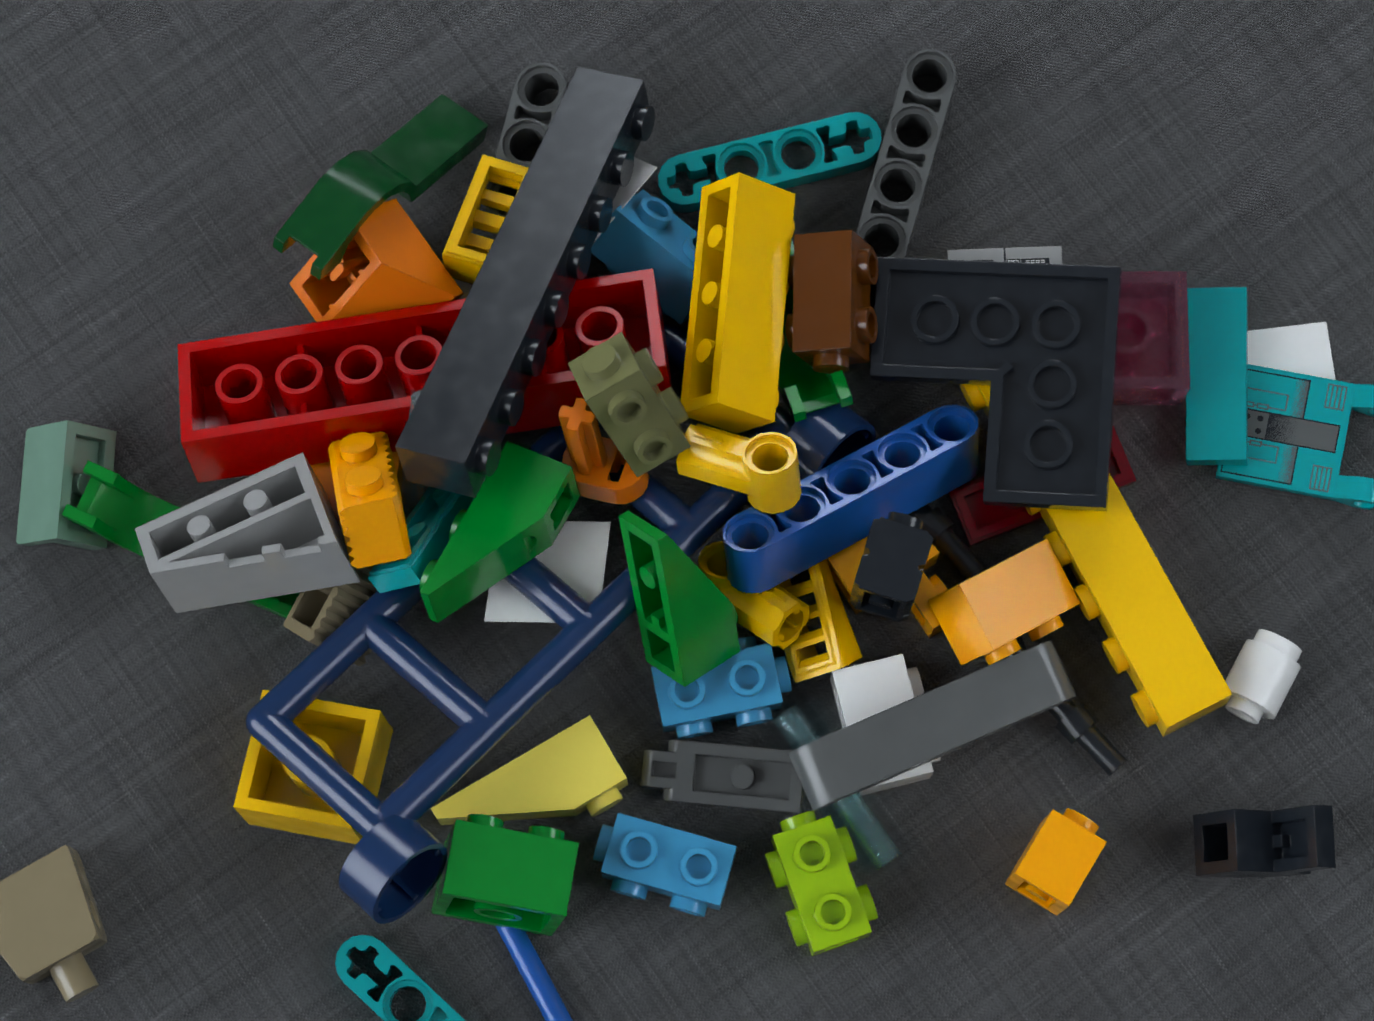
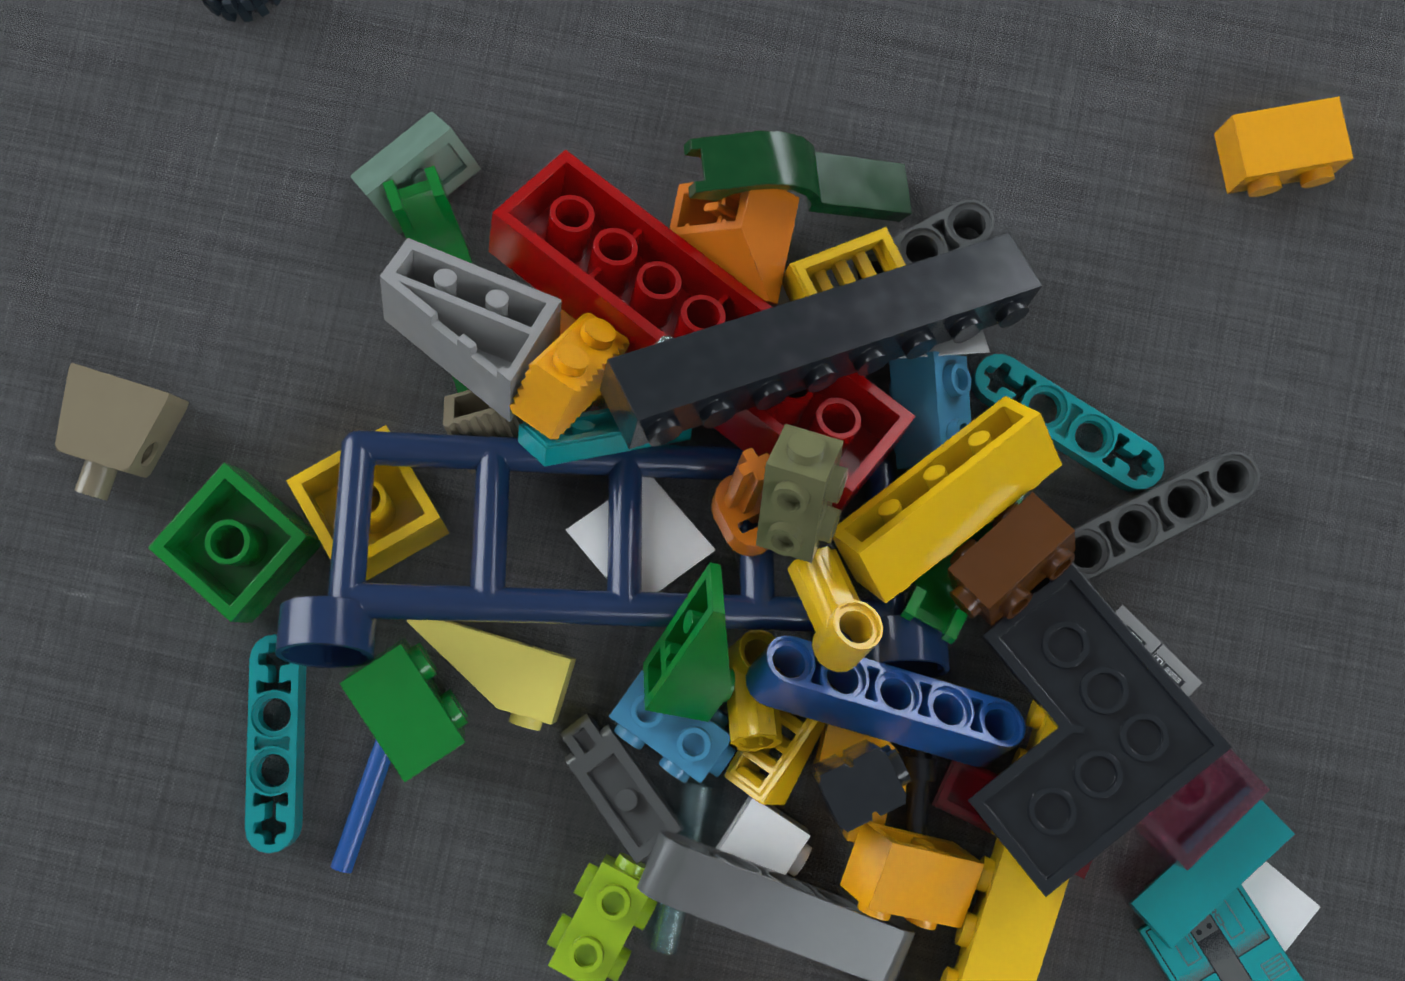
camera: 50 degrees right, 5 degrees up
green slope [420,441,580,623] -> none
dark azure brick [593,813,737,917] -> none
none -> green brick [148,463,322,623]

